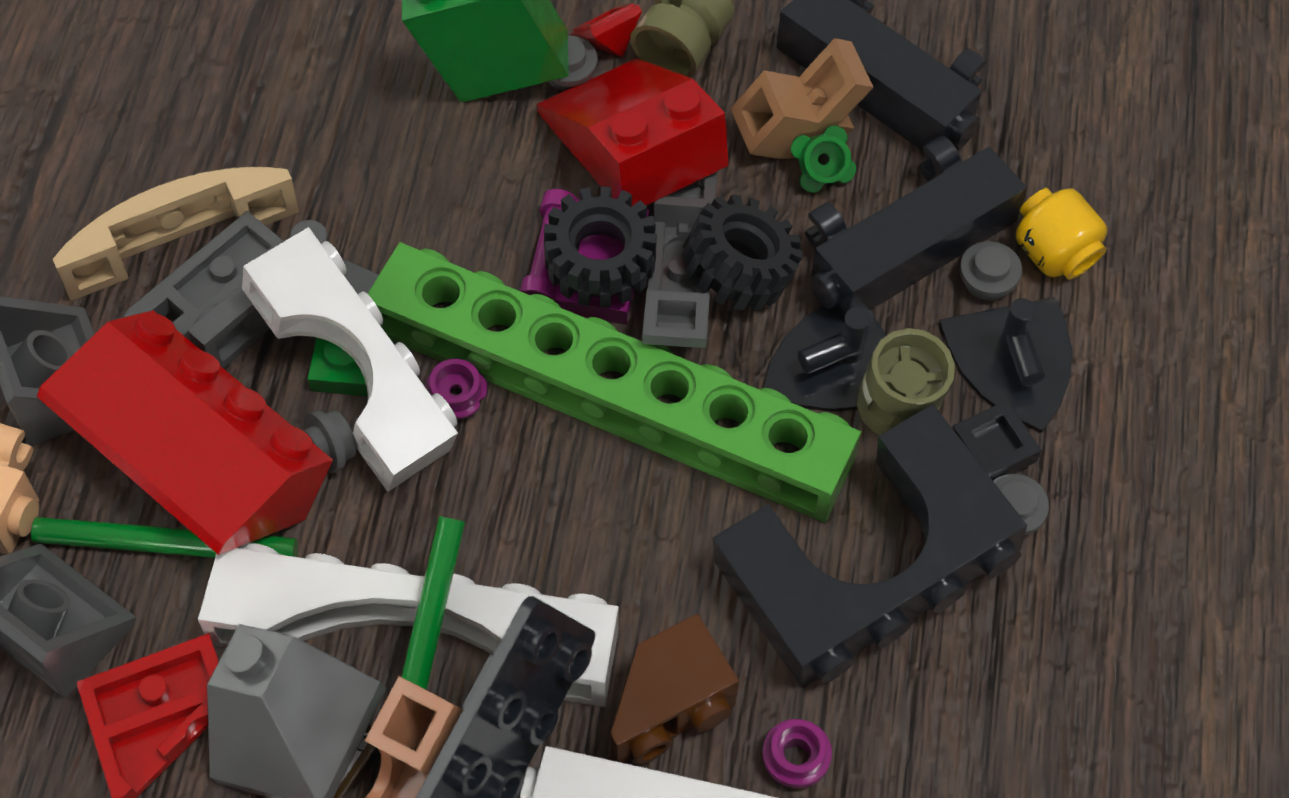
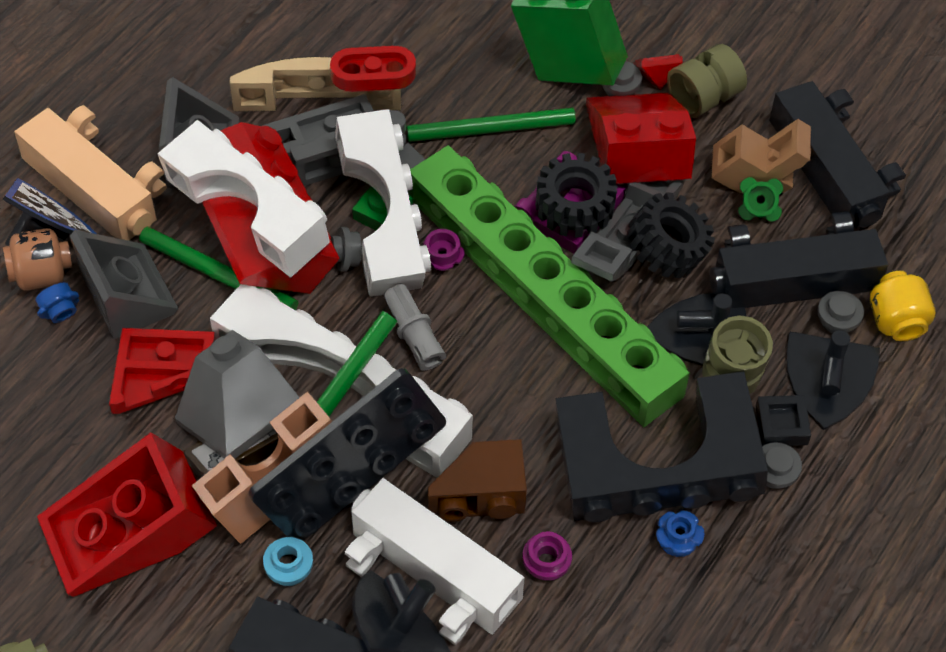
camera: 25 degrees right, 5 degrees down
none -> white arch [157,120,330,277]
none -> red plate [330,46,416,92]
none -> light grey axle [384,284,446,371]
none -> green bar [406,108,576,142]
none -> blue plate [656,510,705,557]

